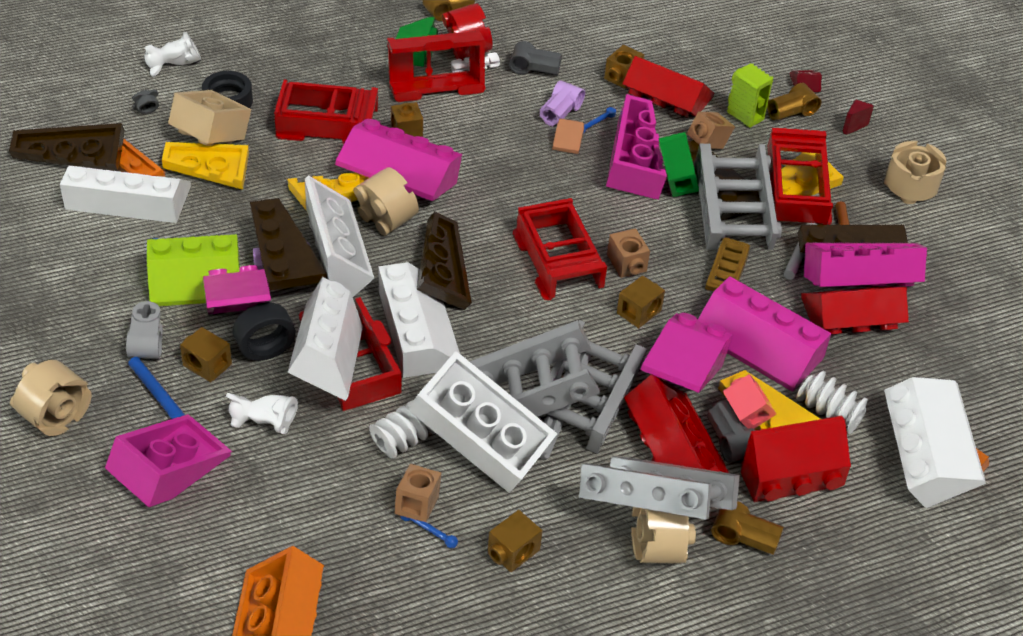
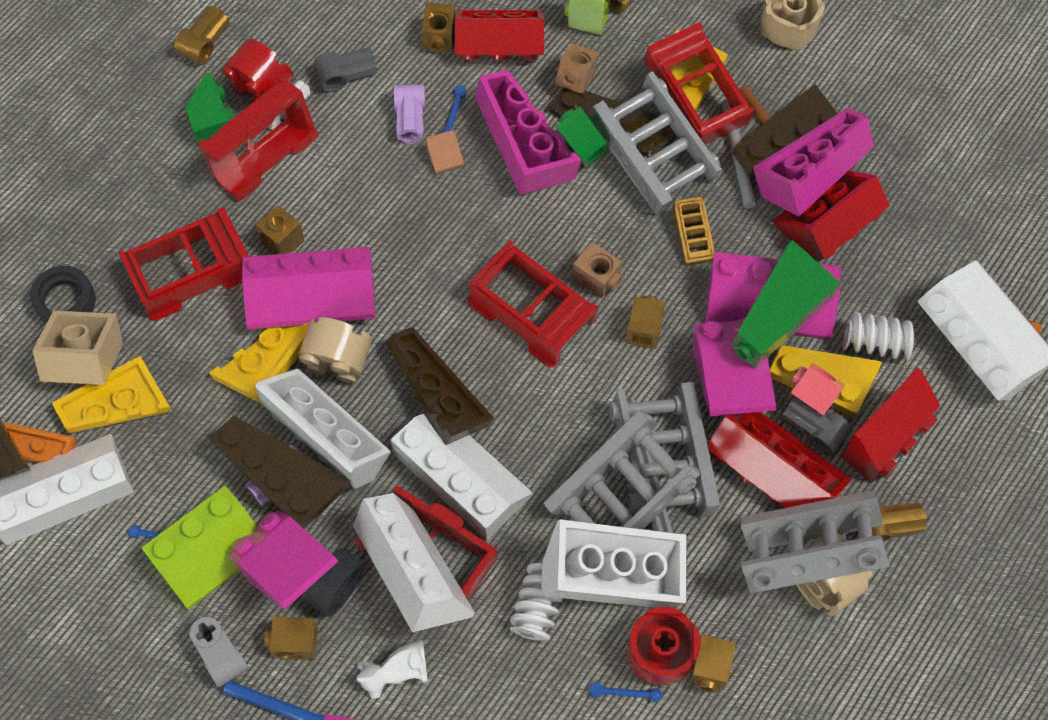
camera: 30 degrees left, 20 degrees up
medium nougat brick [394,464,442,522] -> none
none -> red brick [627,607,701,686]
none -> green slope [731,240,841,368]

